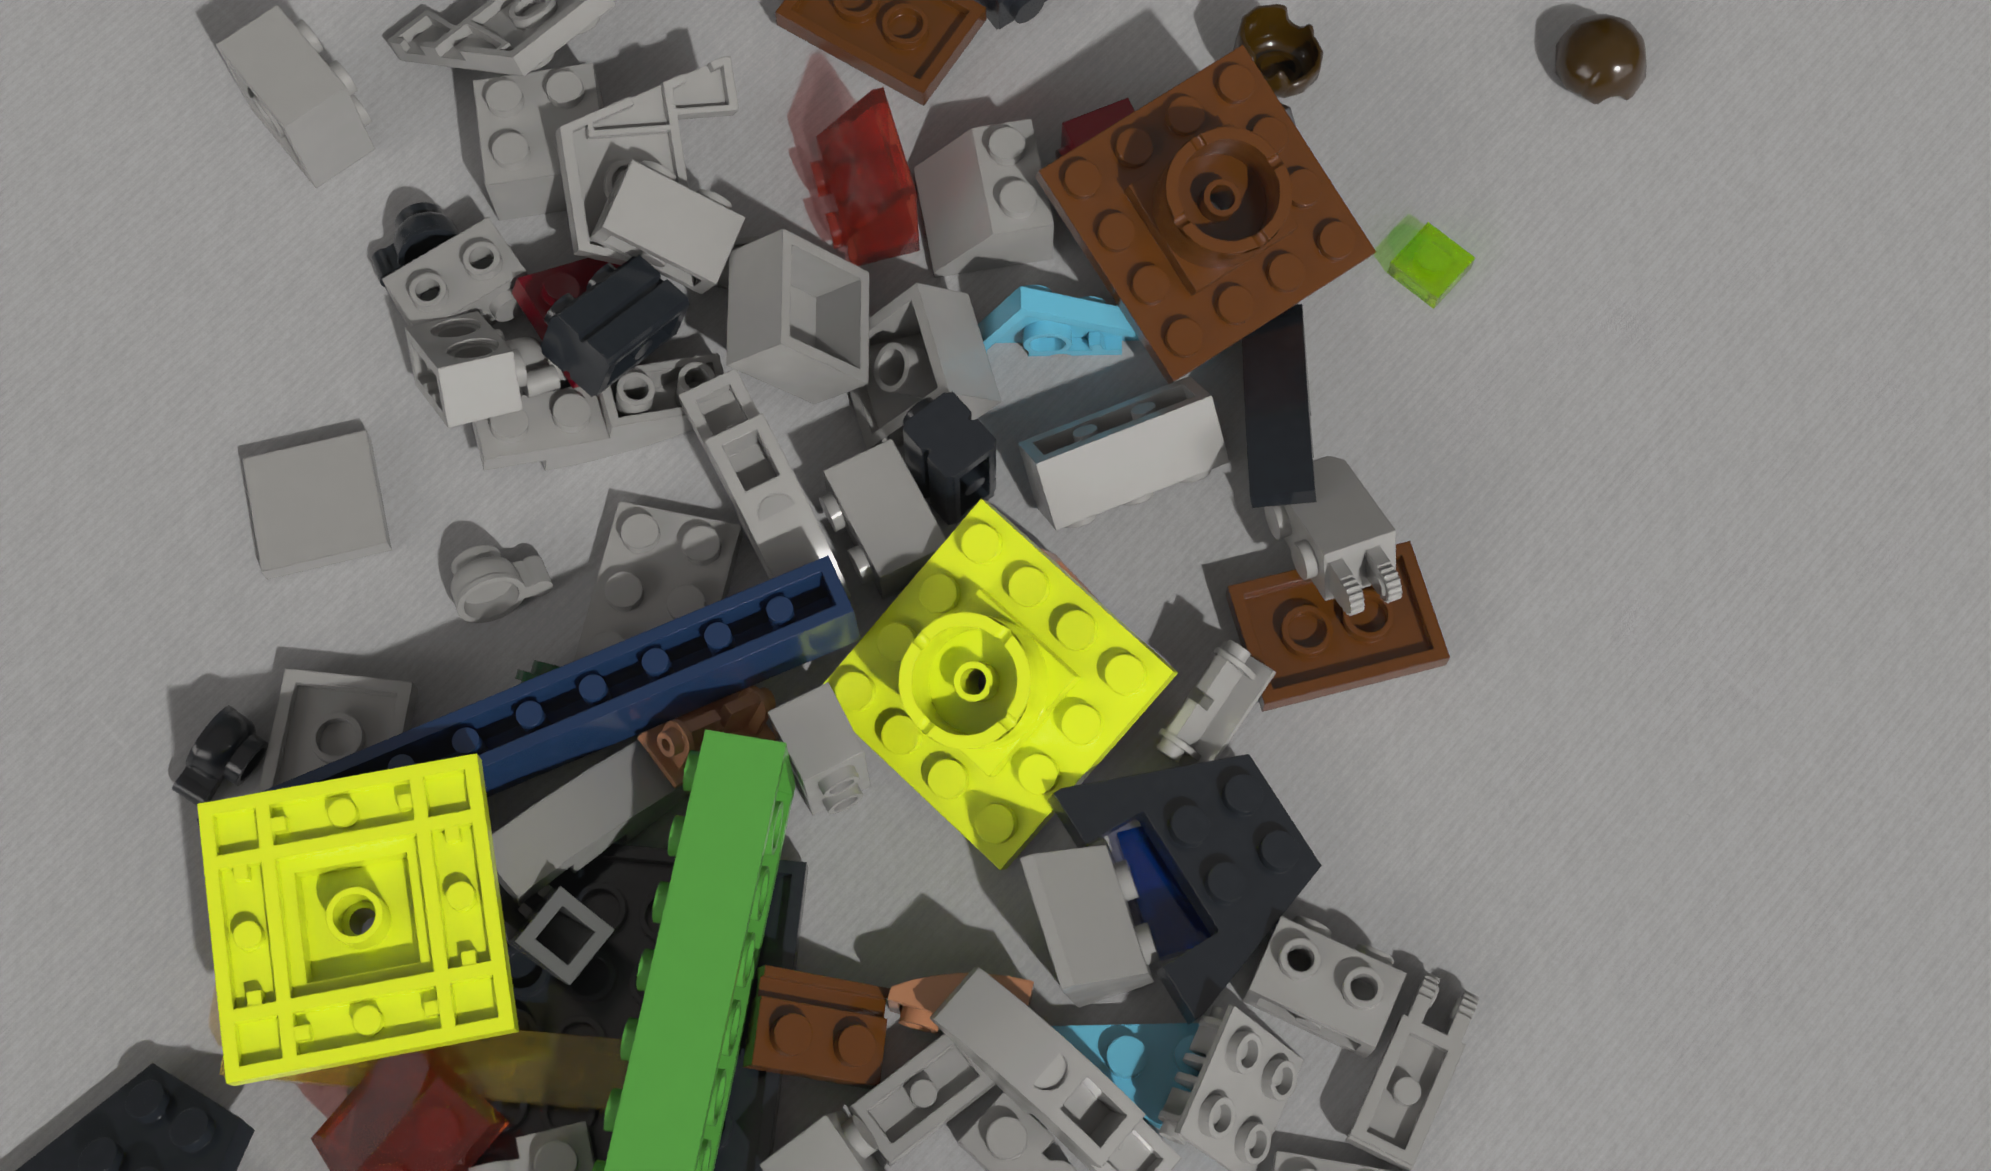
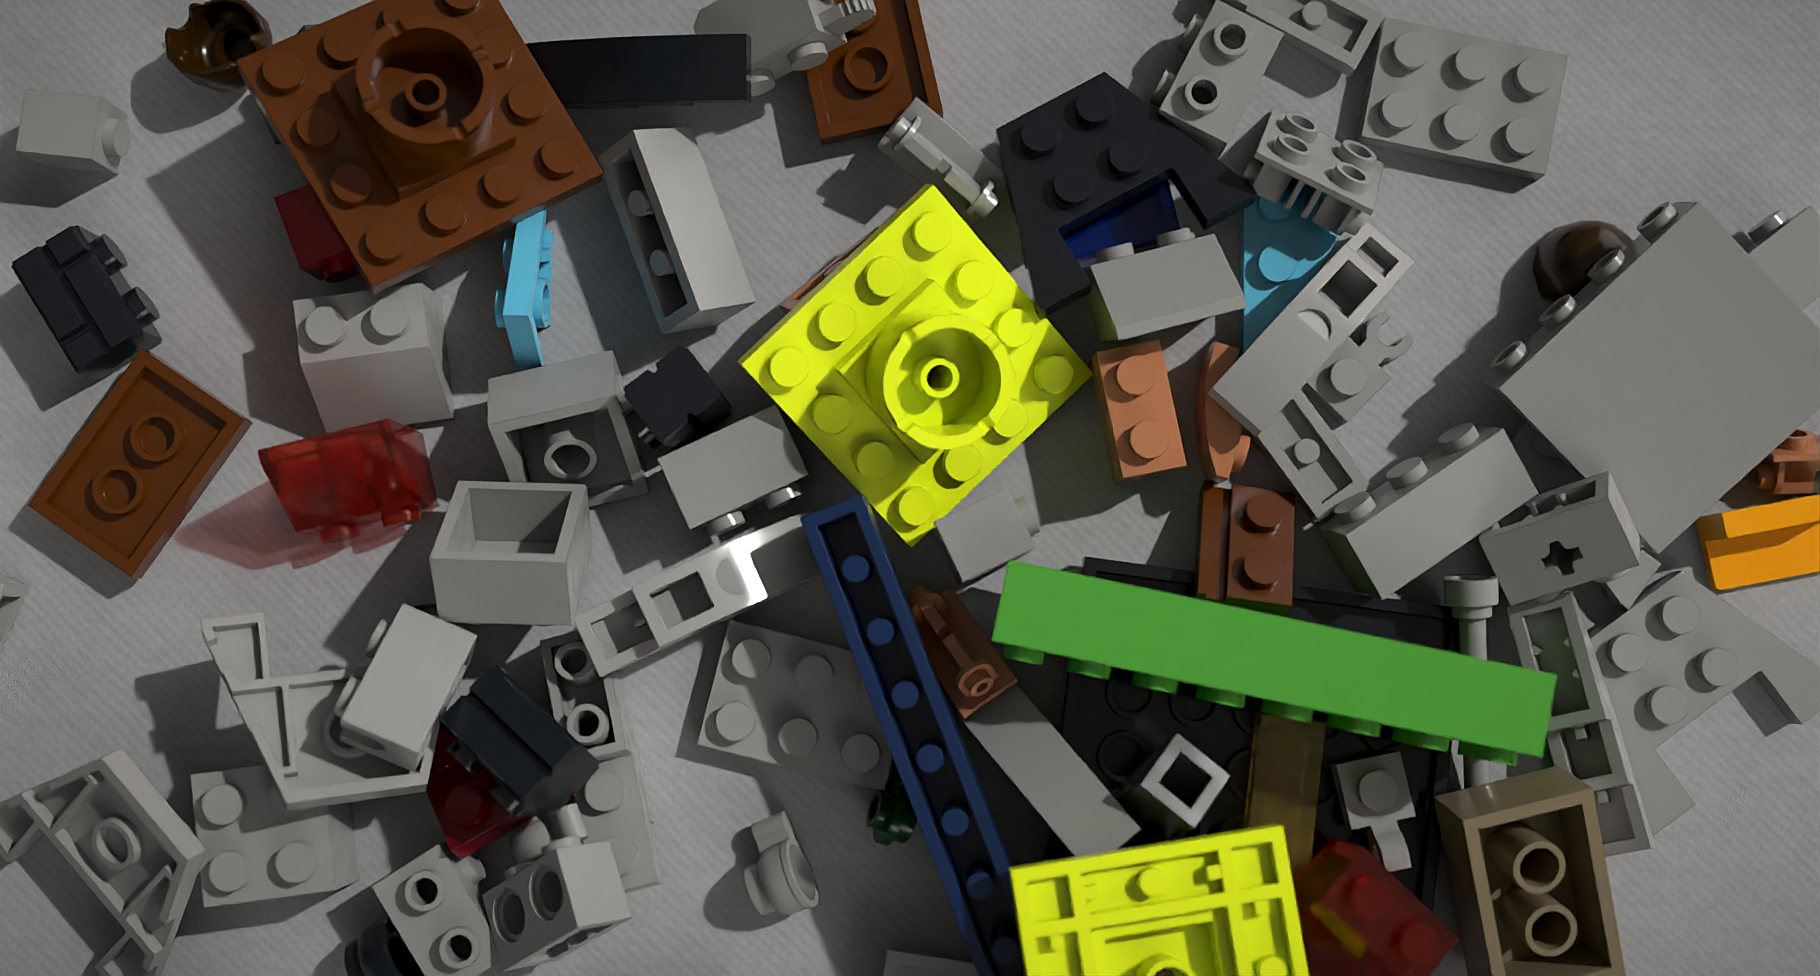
camera: 90 degrees left, 15 degrees up
none -> nougat brick [1088,339,1187,485]

